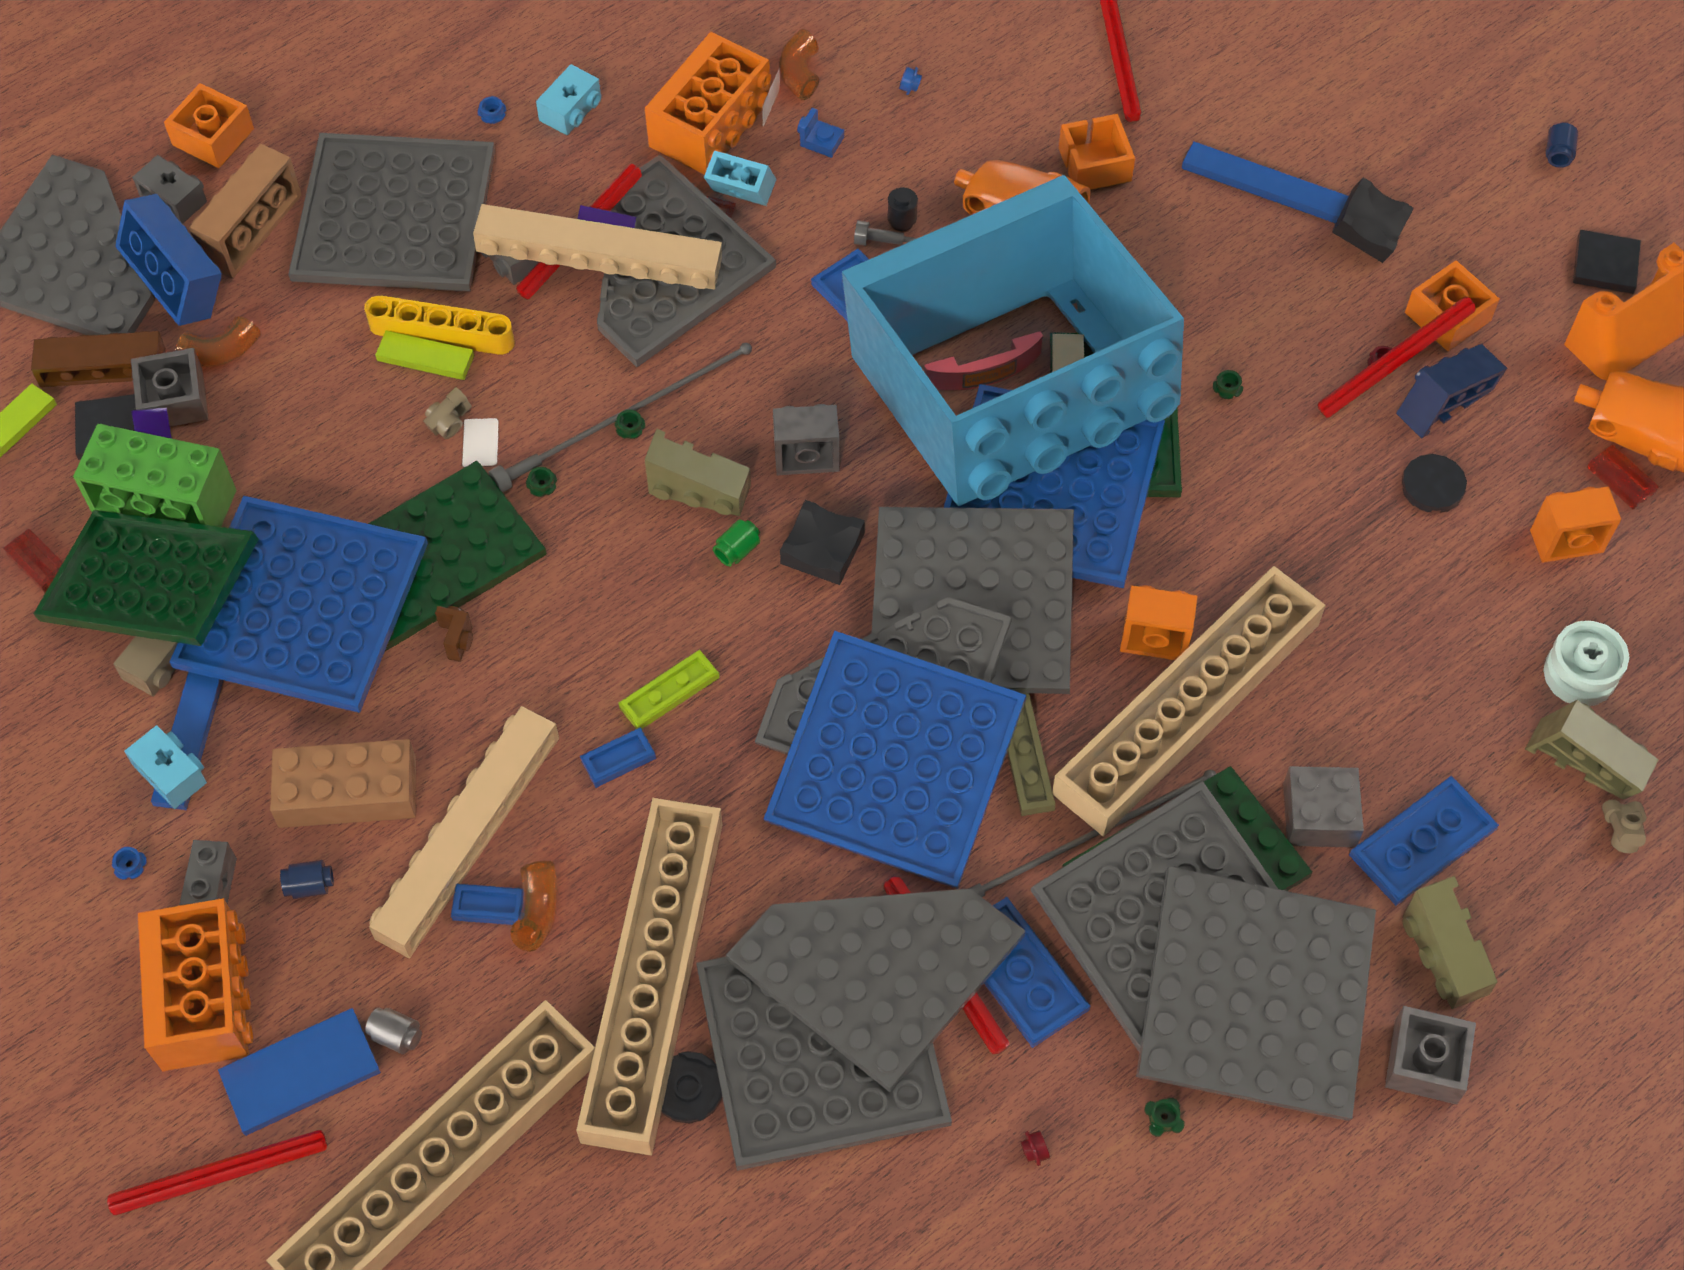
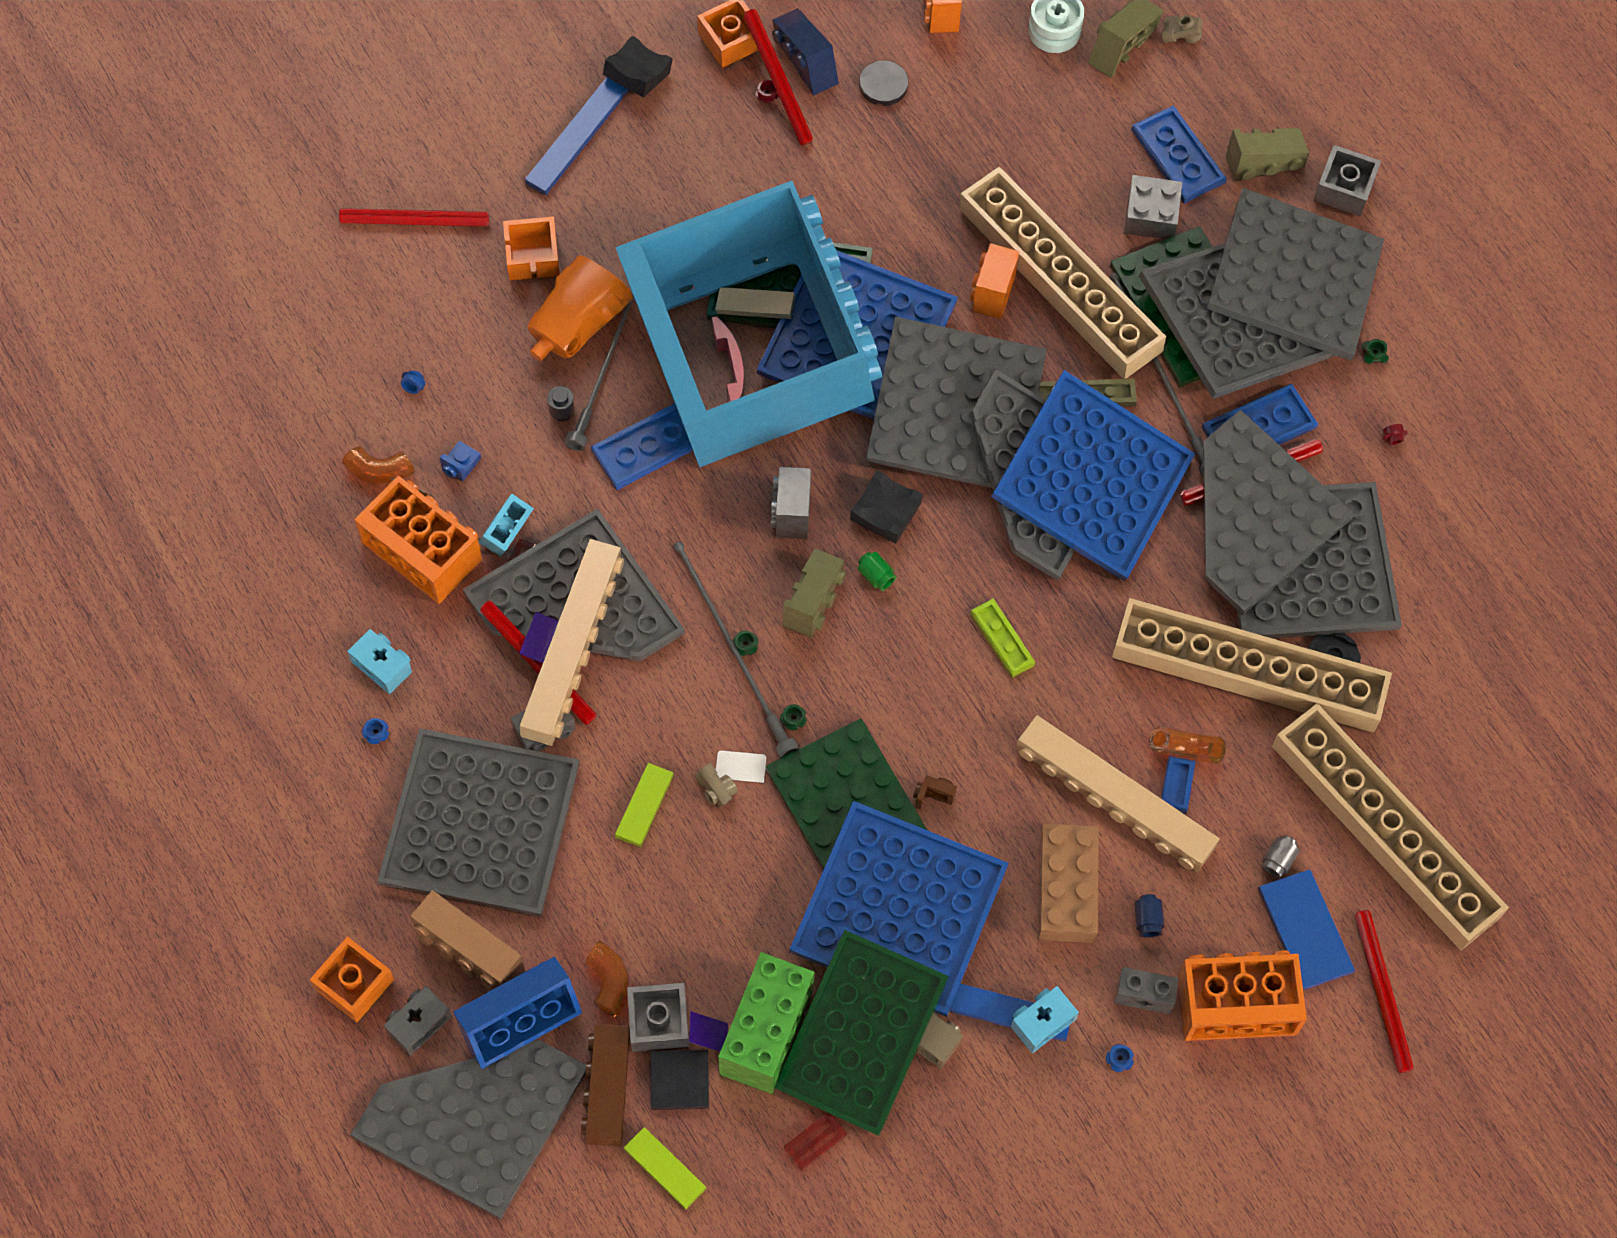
camera: 85 degrees left, 5 degrees up
yellow beam [364,296,515,355] -> none
blue tile [580,727,656,788] -> none

